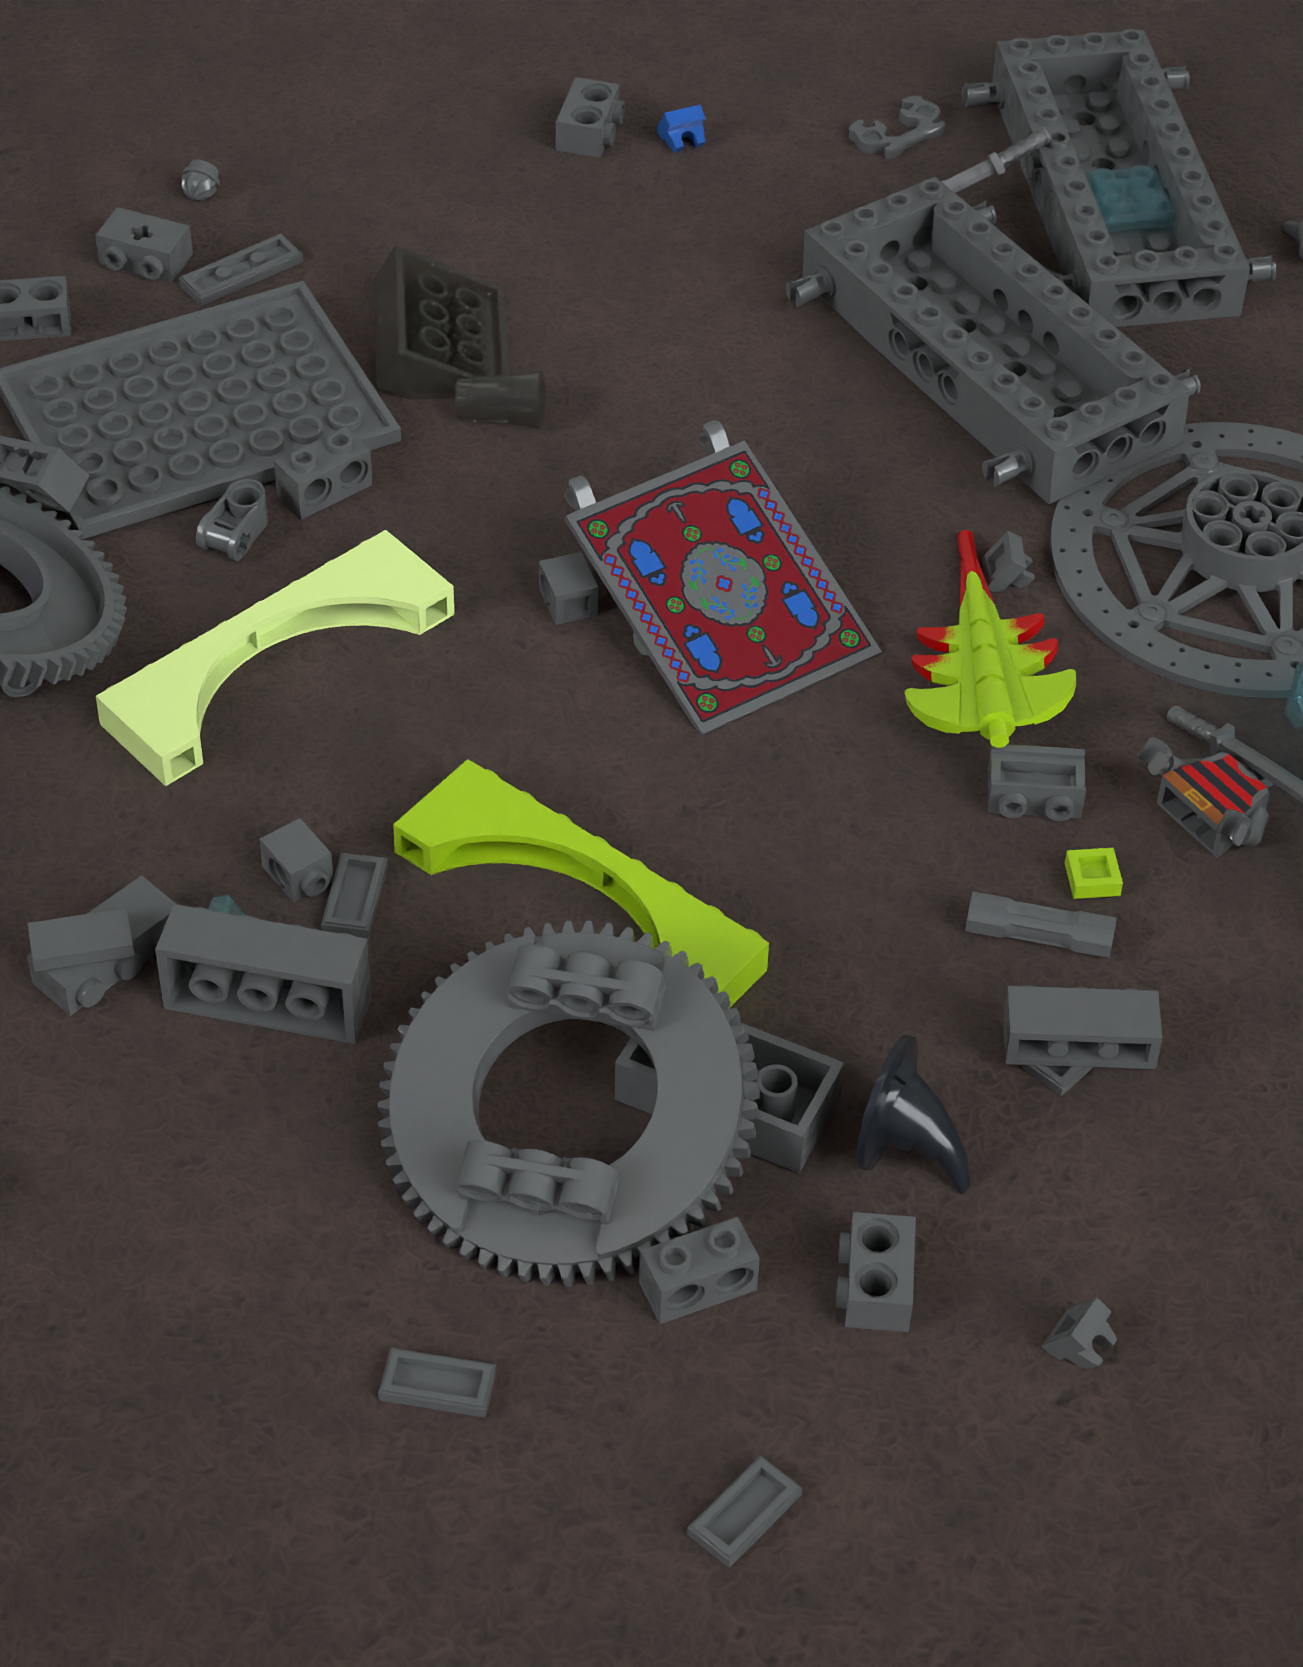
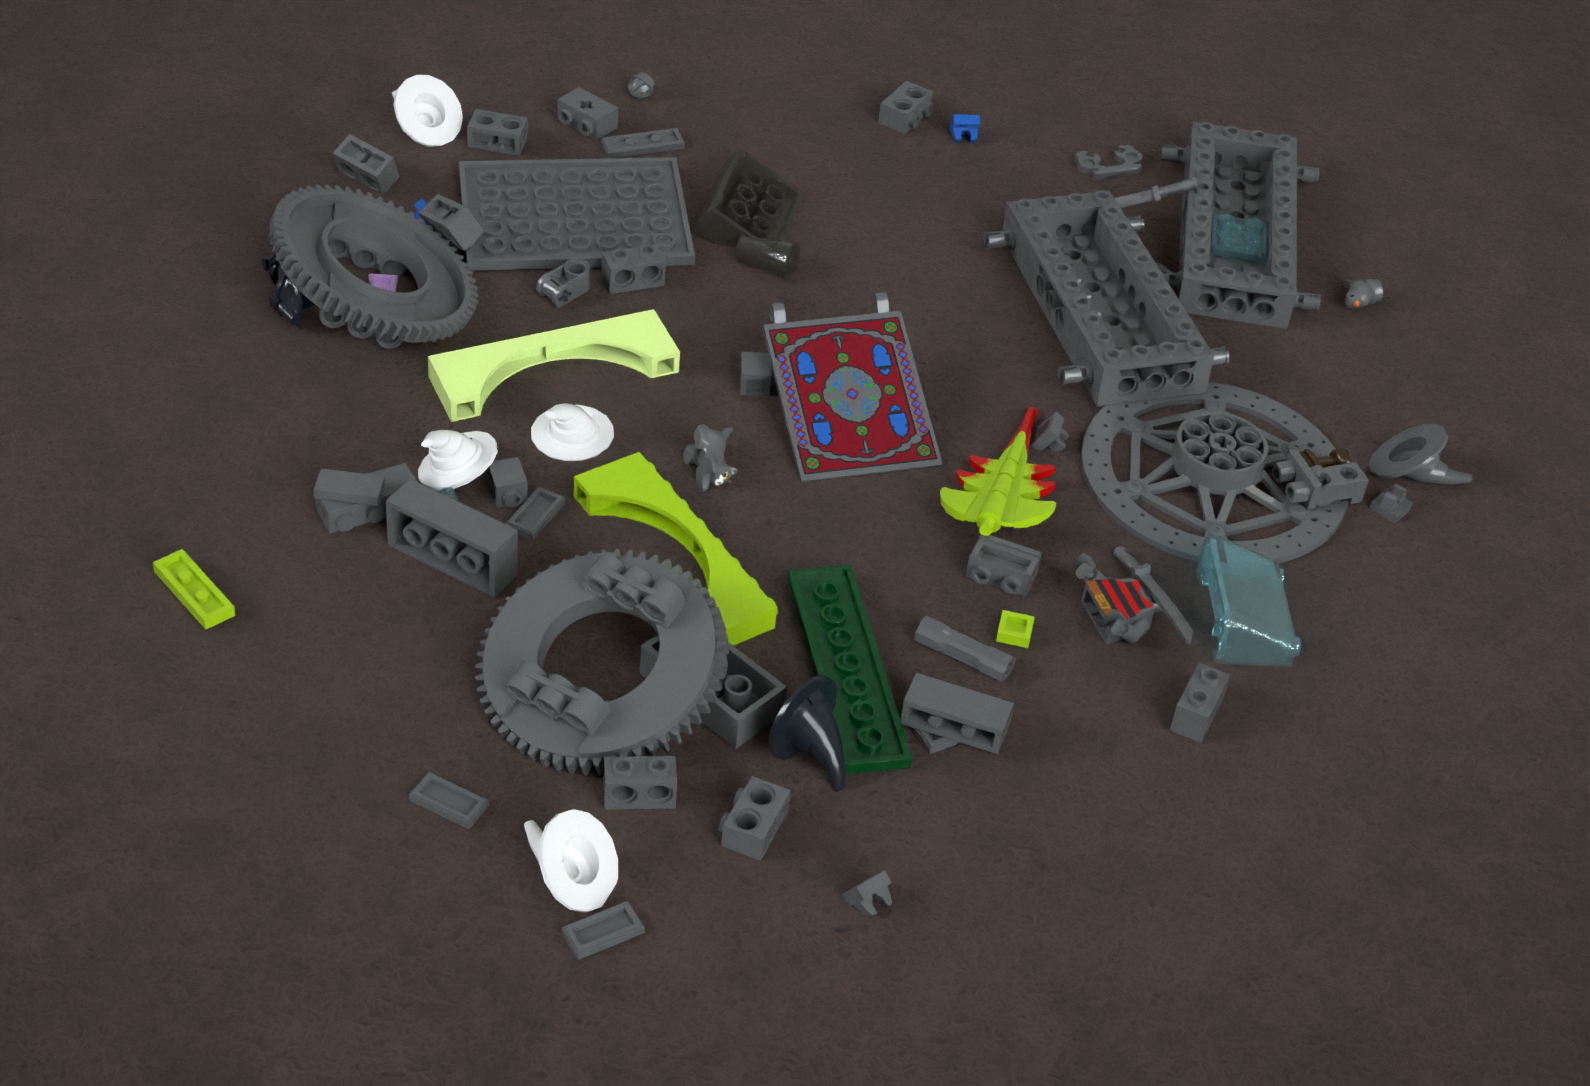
camera: 15 degrees right, 5 degrees down
none -> white piece [418,430,497,491]
none -> white piece [524,809,618,913]
none -> white piece [531,403,614,461]
none -> dark grey animal [683,424,738,492]
none -> dark green plate [787,565,912,774]

